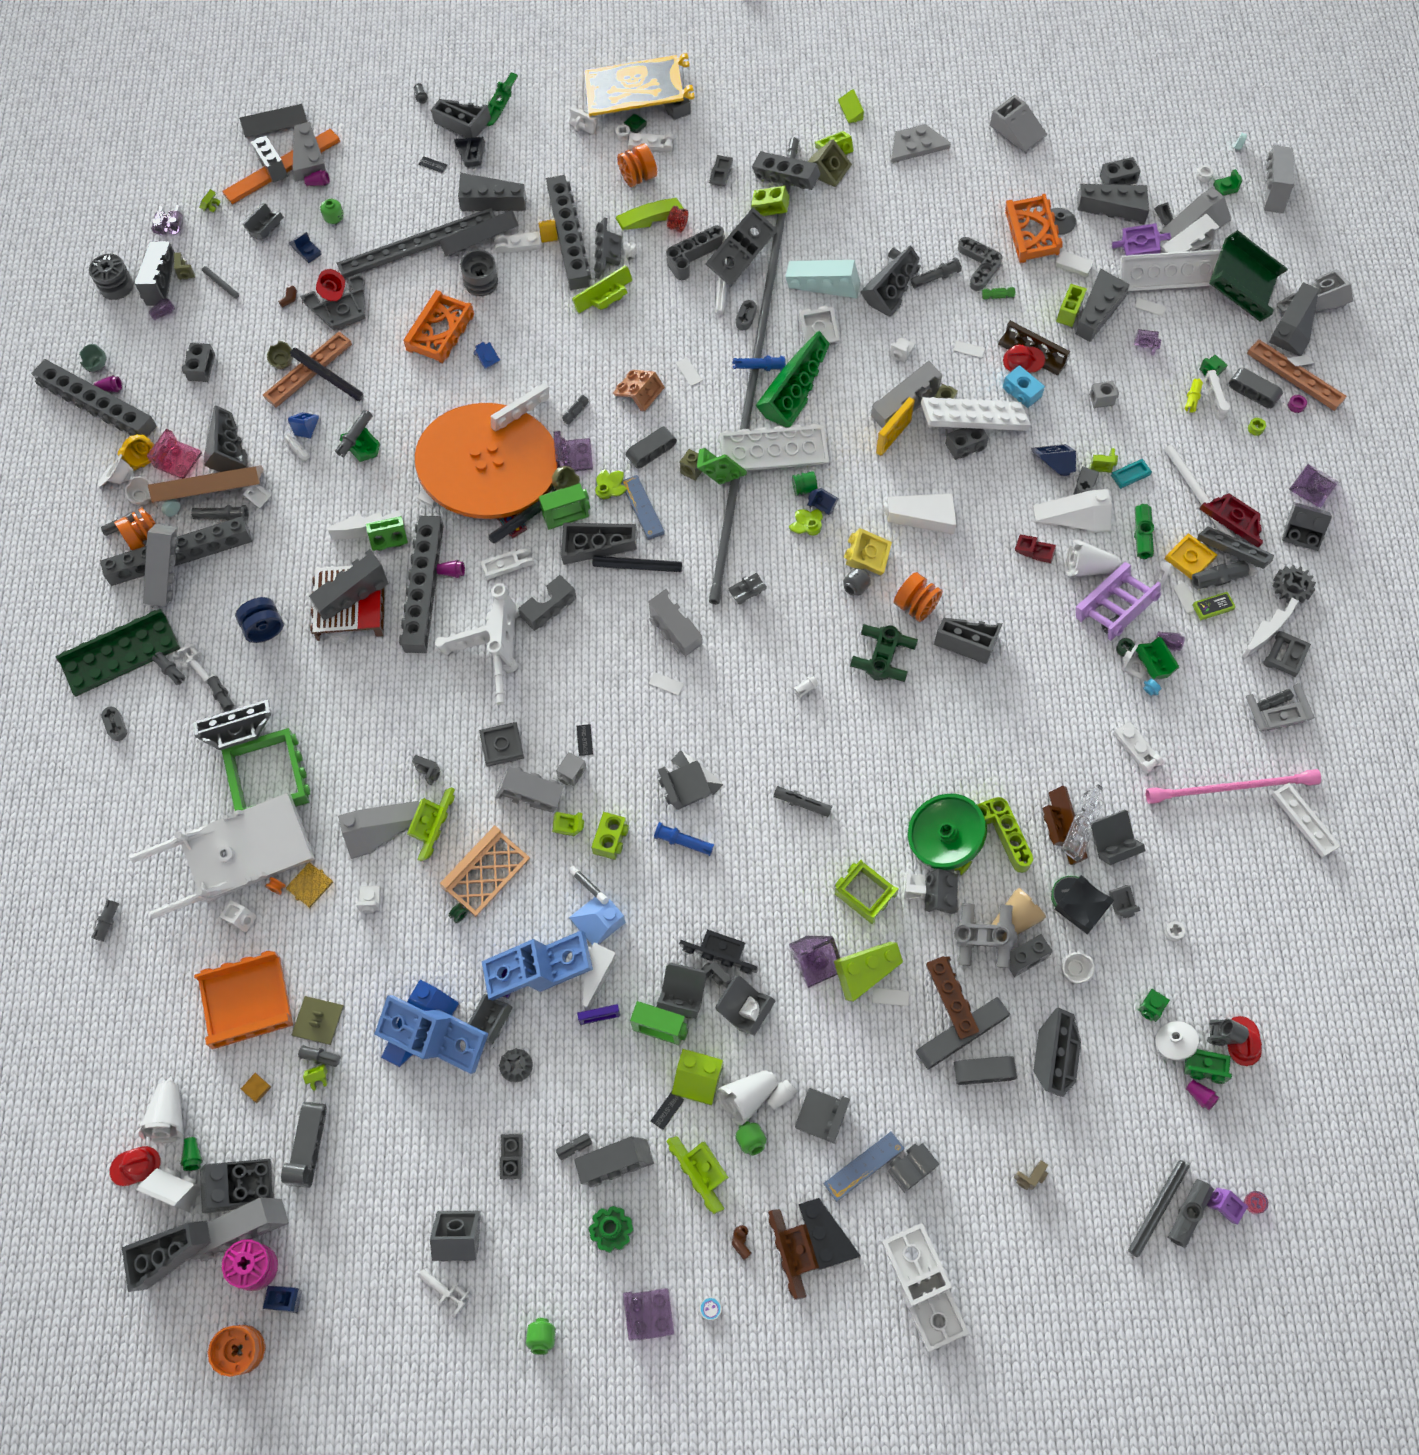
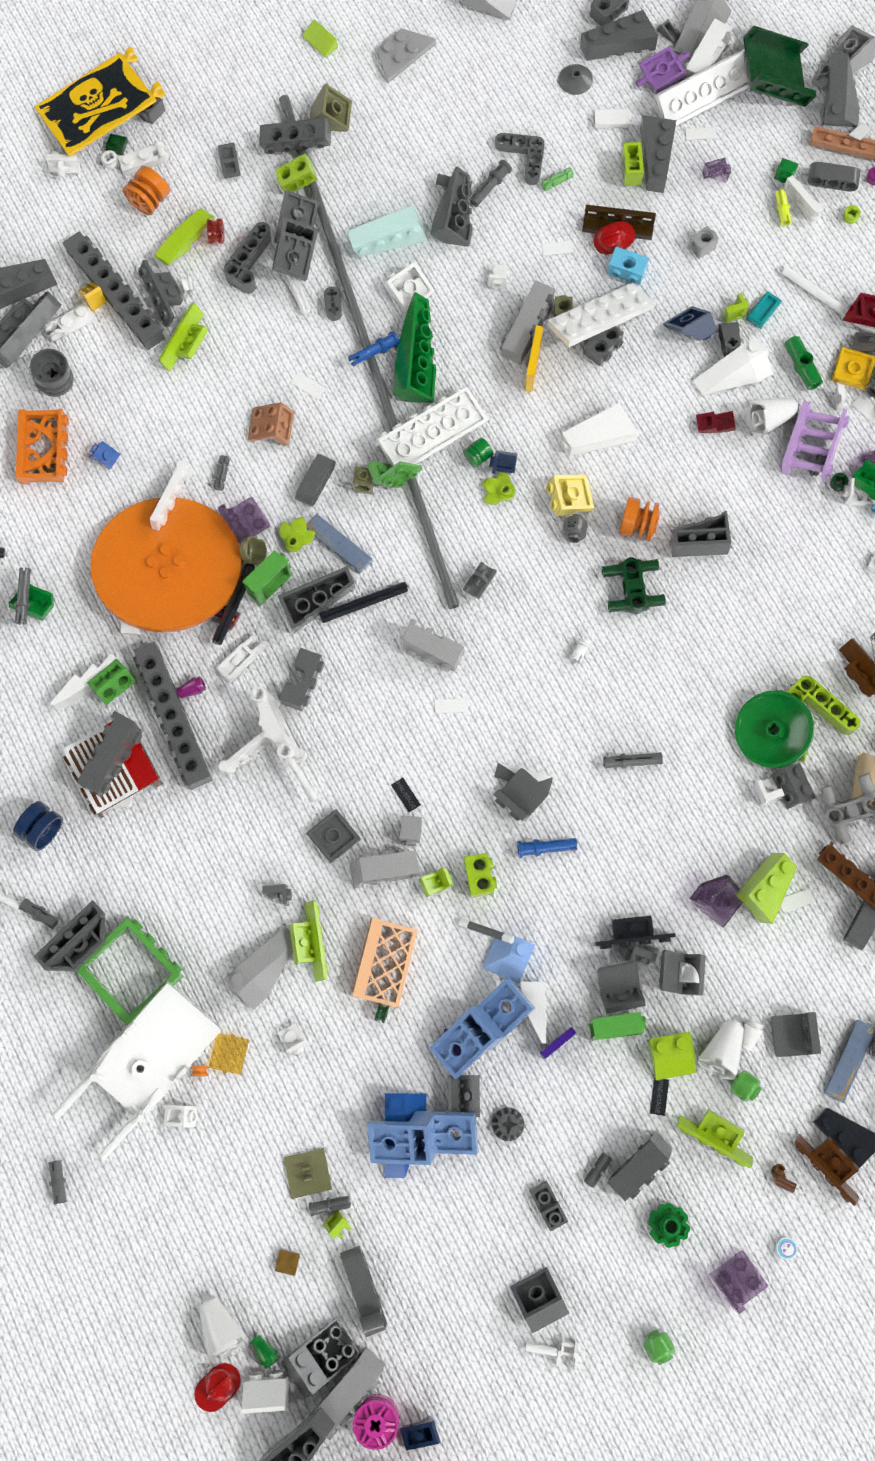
camera: 25 degrees left, 10 degrees up
orange panel [194,951,293,1049] -> none
lime bracket [815,131,854,155] -> none
lime window [835,860,899,924] -> none
orange fence [1005,194,1062,263] -> none

